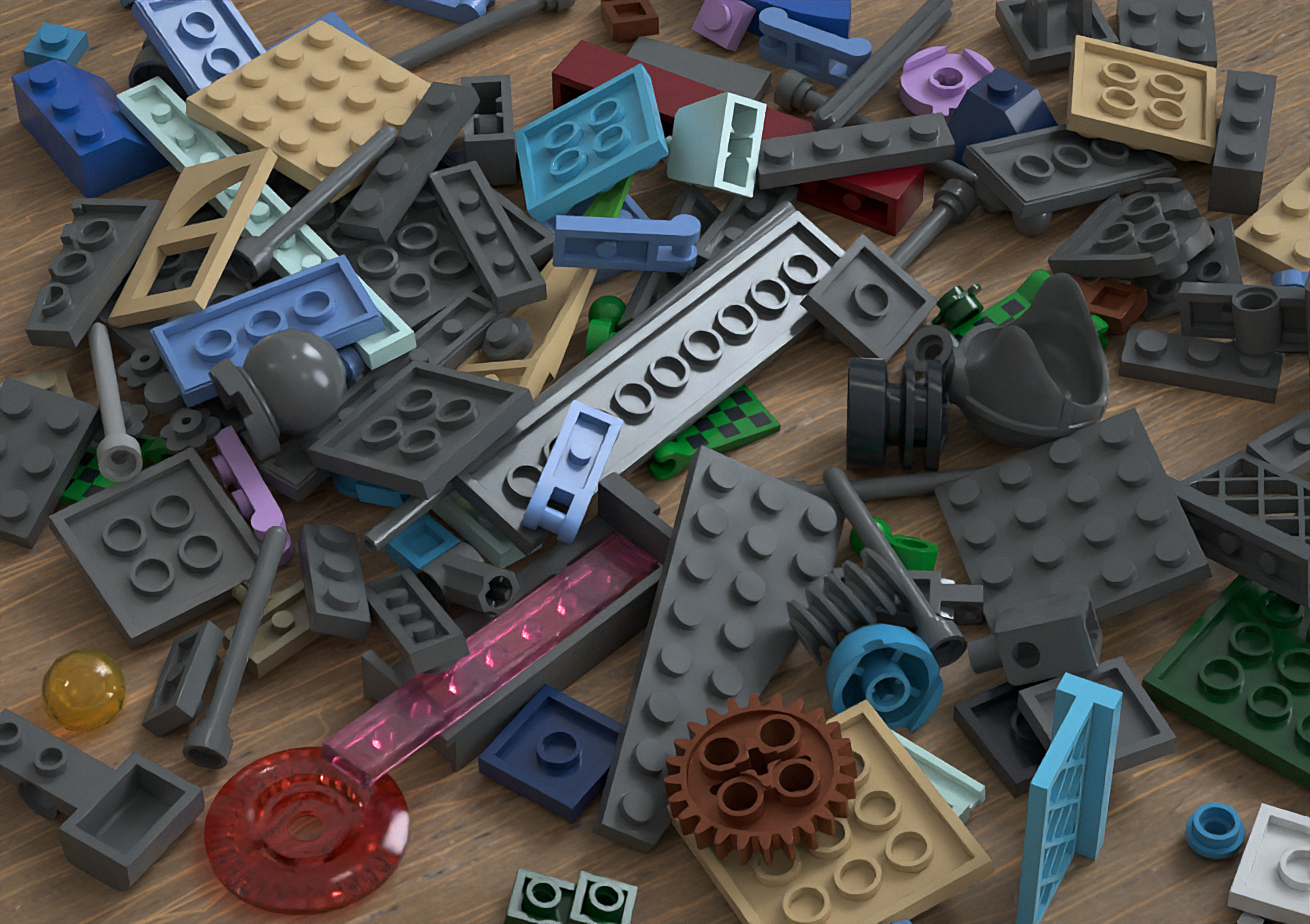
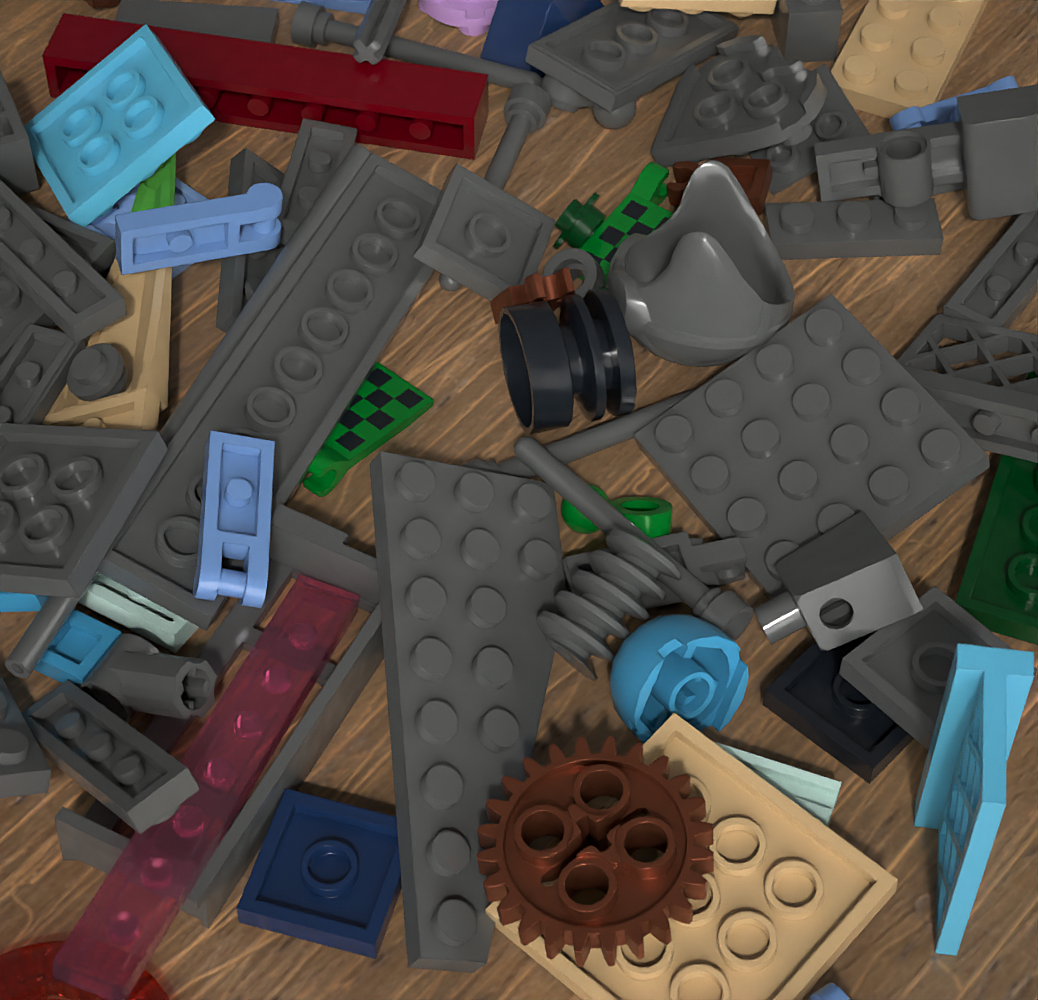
camera: 20 degrees left, 5 degrees up
green plate [585,295,626,358] -> none
light aqua torso [662,92,767,198] -> none
dark grey plate [756,112,955,190] -> none
none -> copper plate [490,267,575,325]

